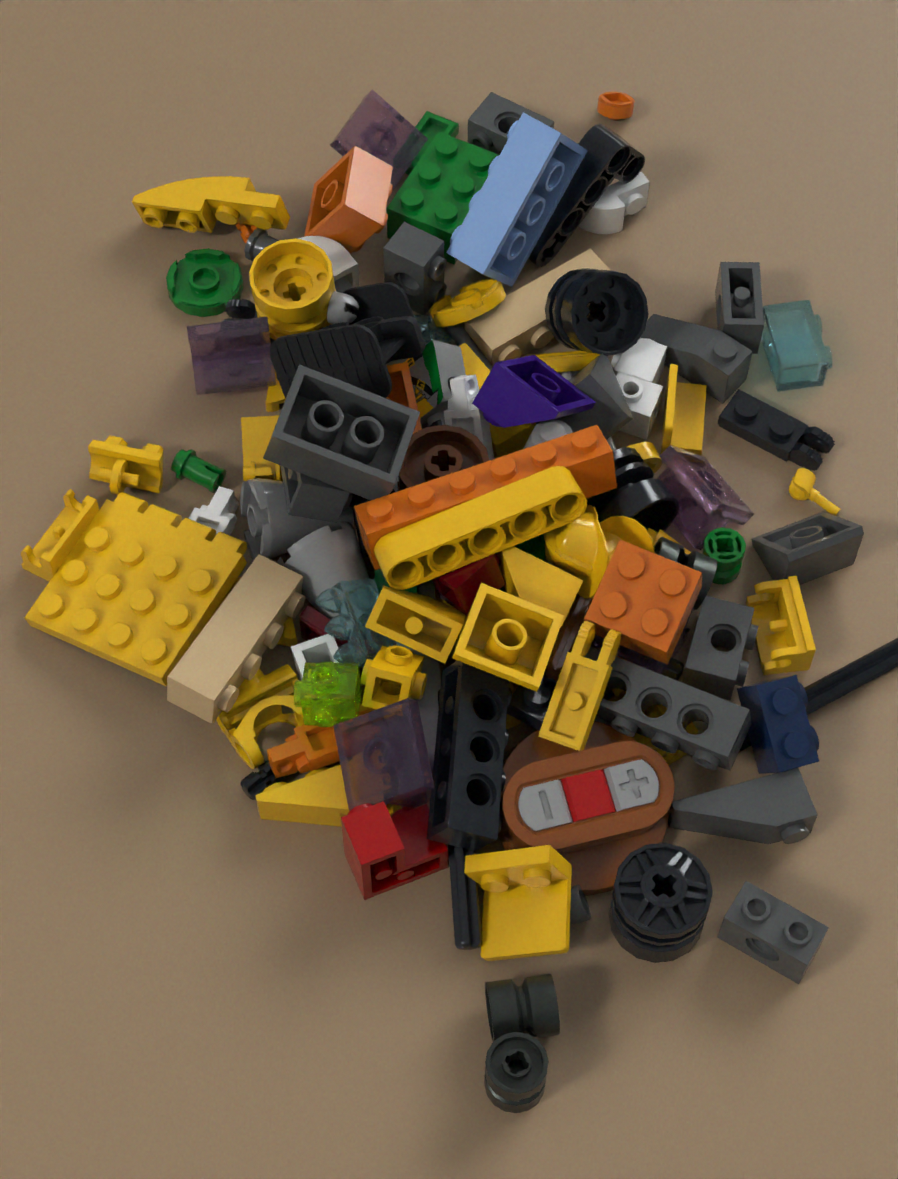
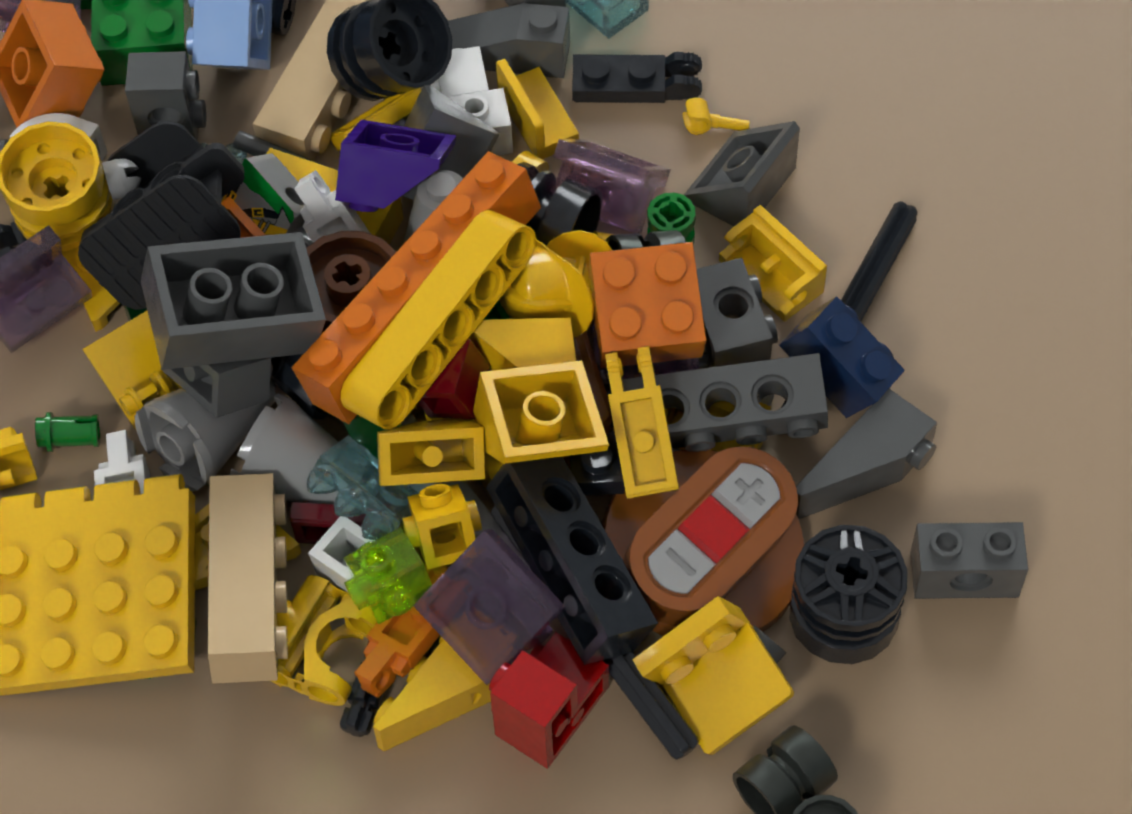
camera: 30 degrees left, 0 degrees up
yellow tile [430,279,506,327] -> none

